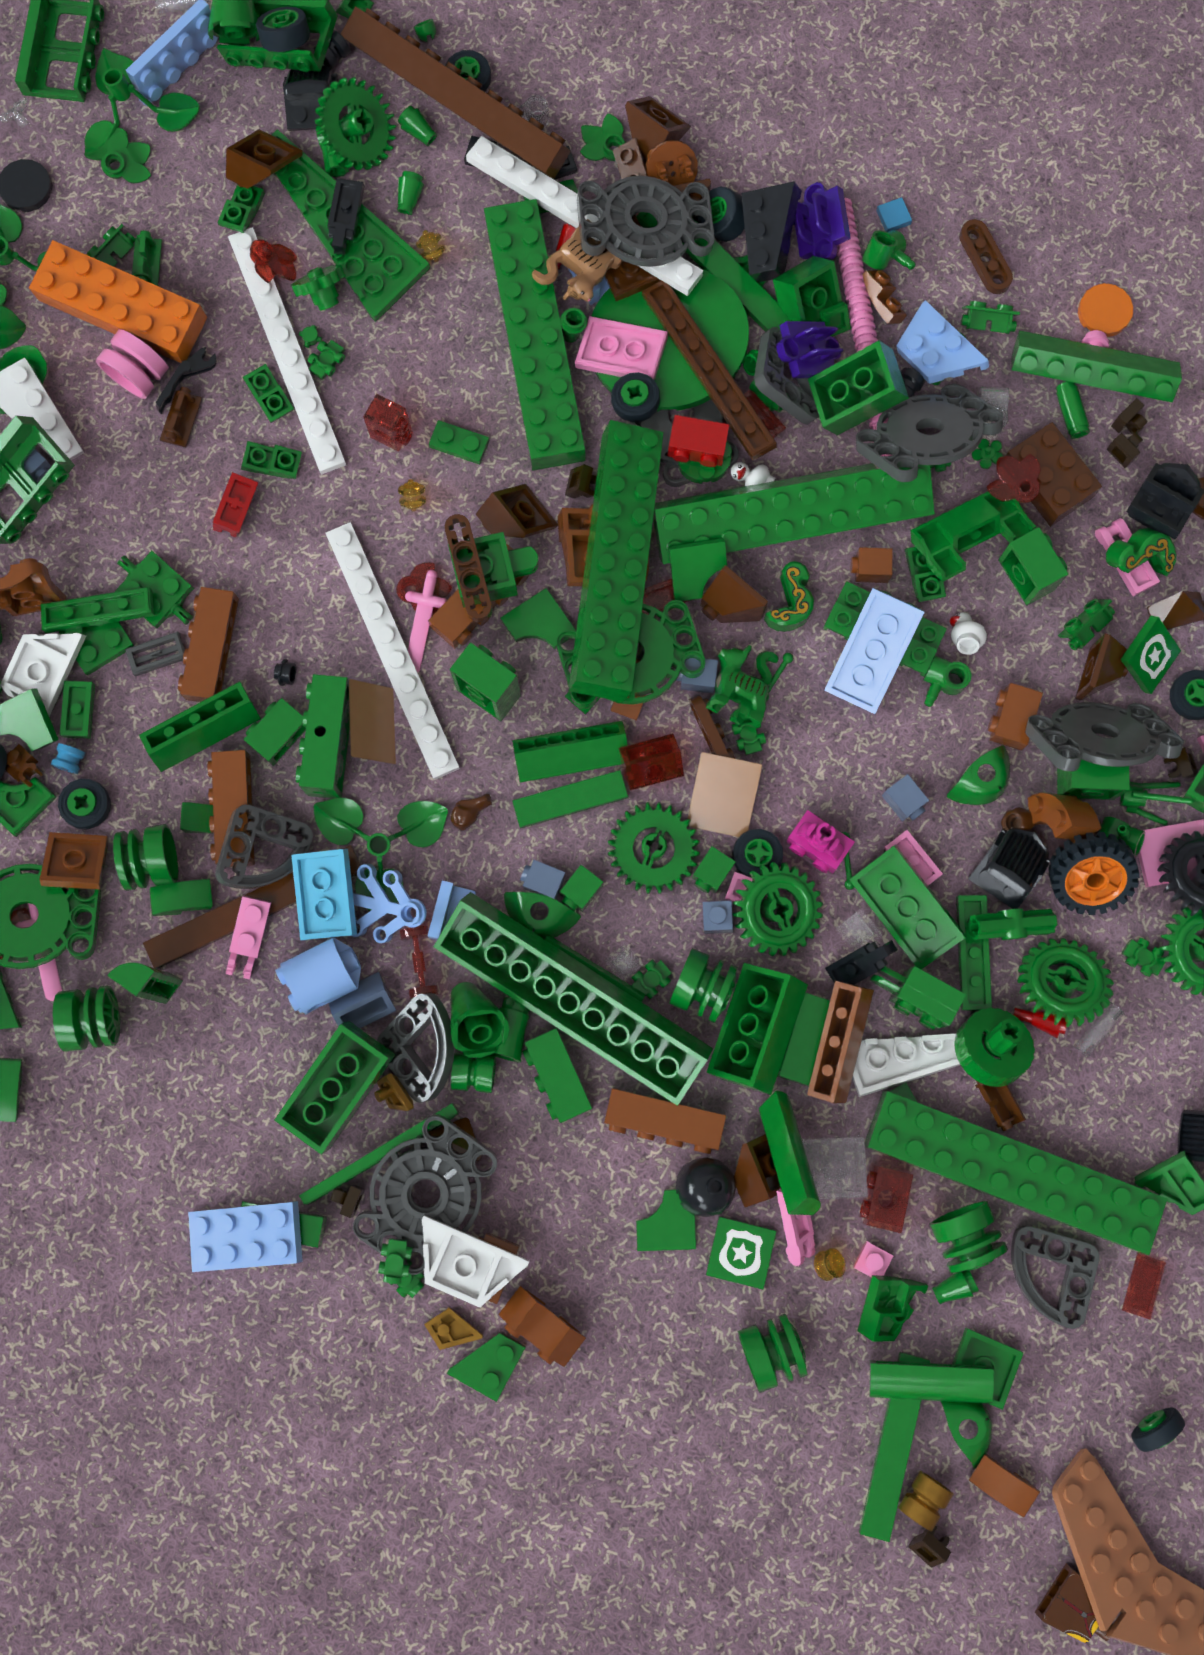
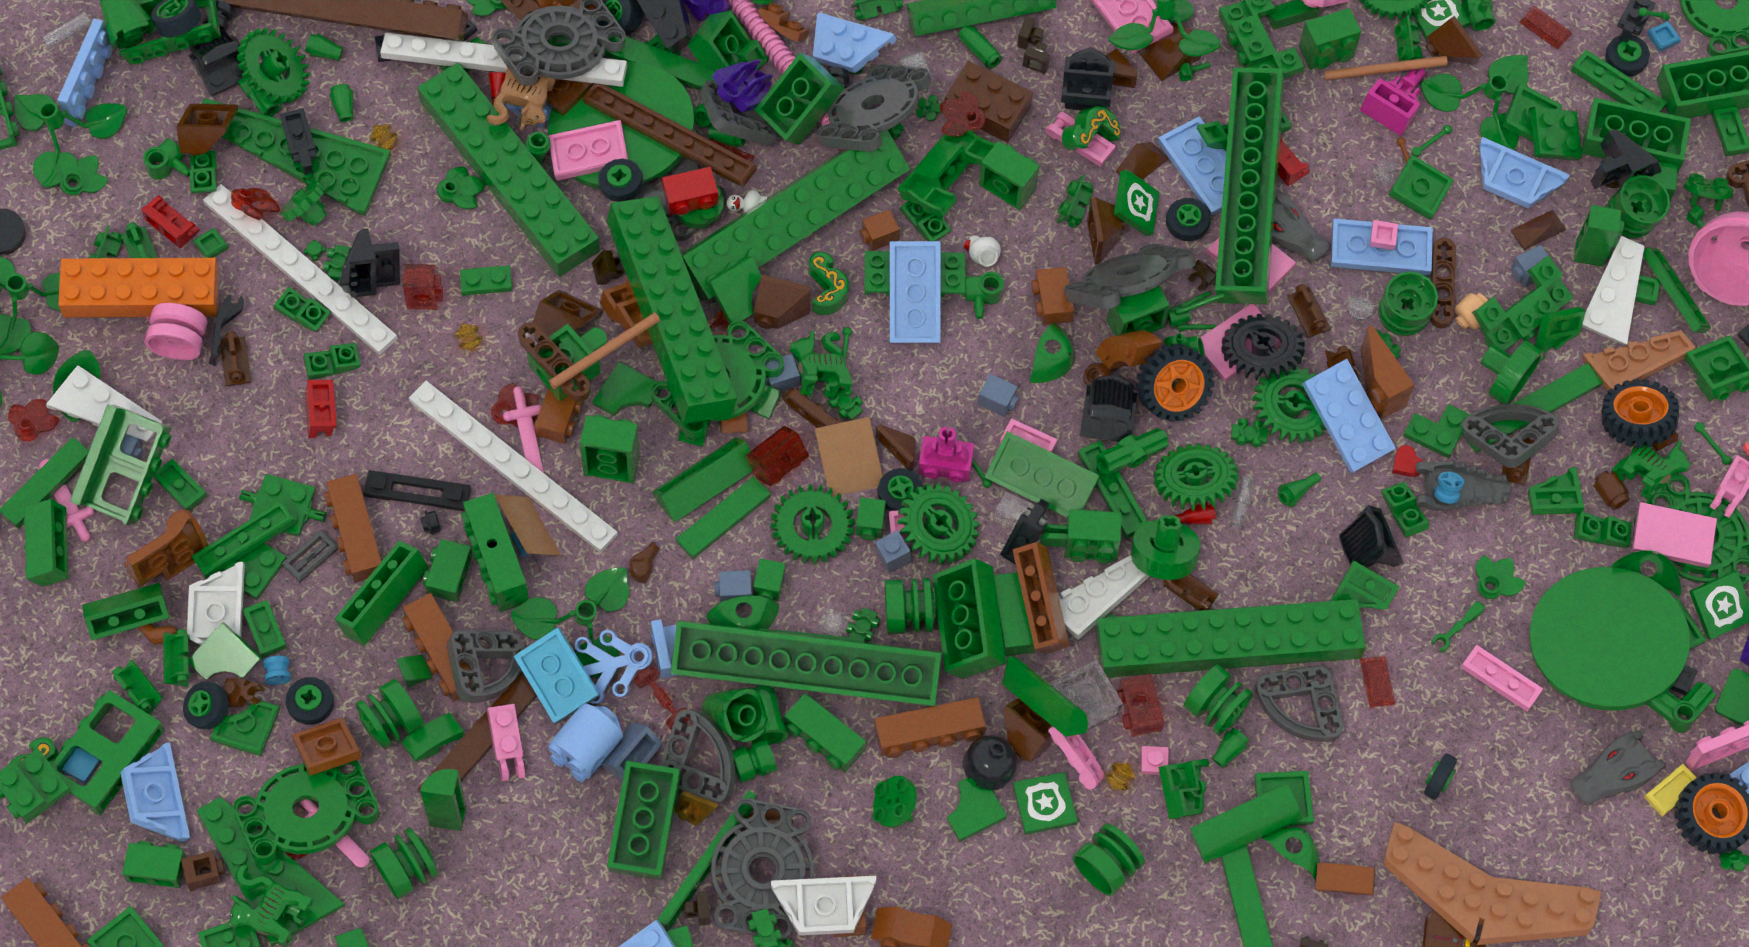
camera: 30 degrees left, 15 degrees down
pearl gold wheel [898,1470,954,1531] -> none
none -> red hinge [141,195,200,249]
none -> green piece [143,138,190,180]
none -> green plate [153,458,207,511]
none -> green tile [193,228,229,258]
none -> black piece [339,228,400,298]
none -> black container [363,470,471,512]
none -> green plate [437,167,485,209]
none -> nougat piece [549,312,660,389]
none -> green slope [749,384,781,419]
none -> green plate [872,776,917,828]
none -> reddish brown slope [875,425,915,471]
none -> green cone [1278,472,1321,507]

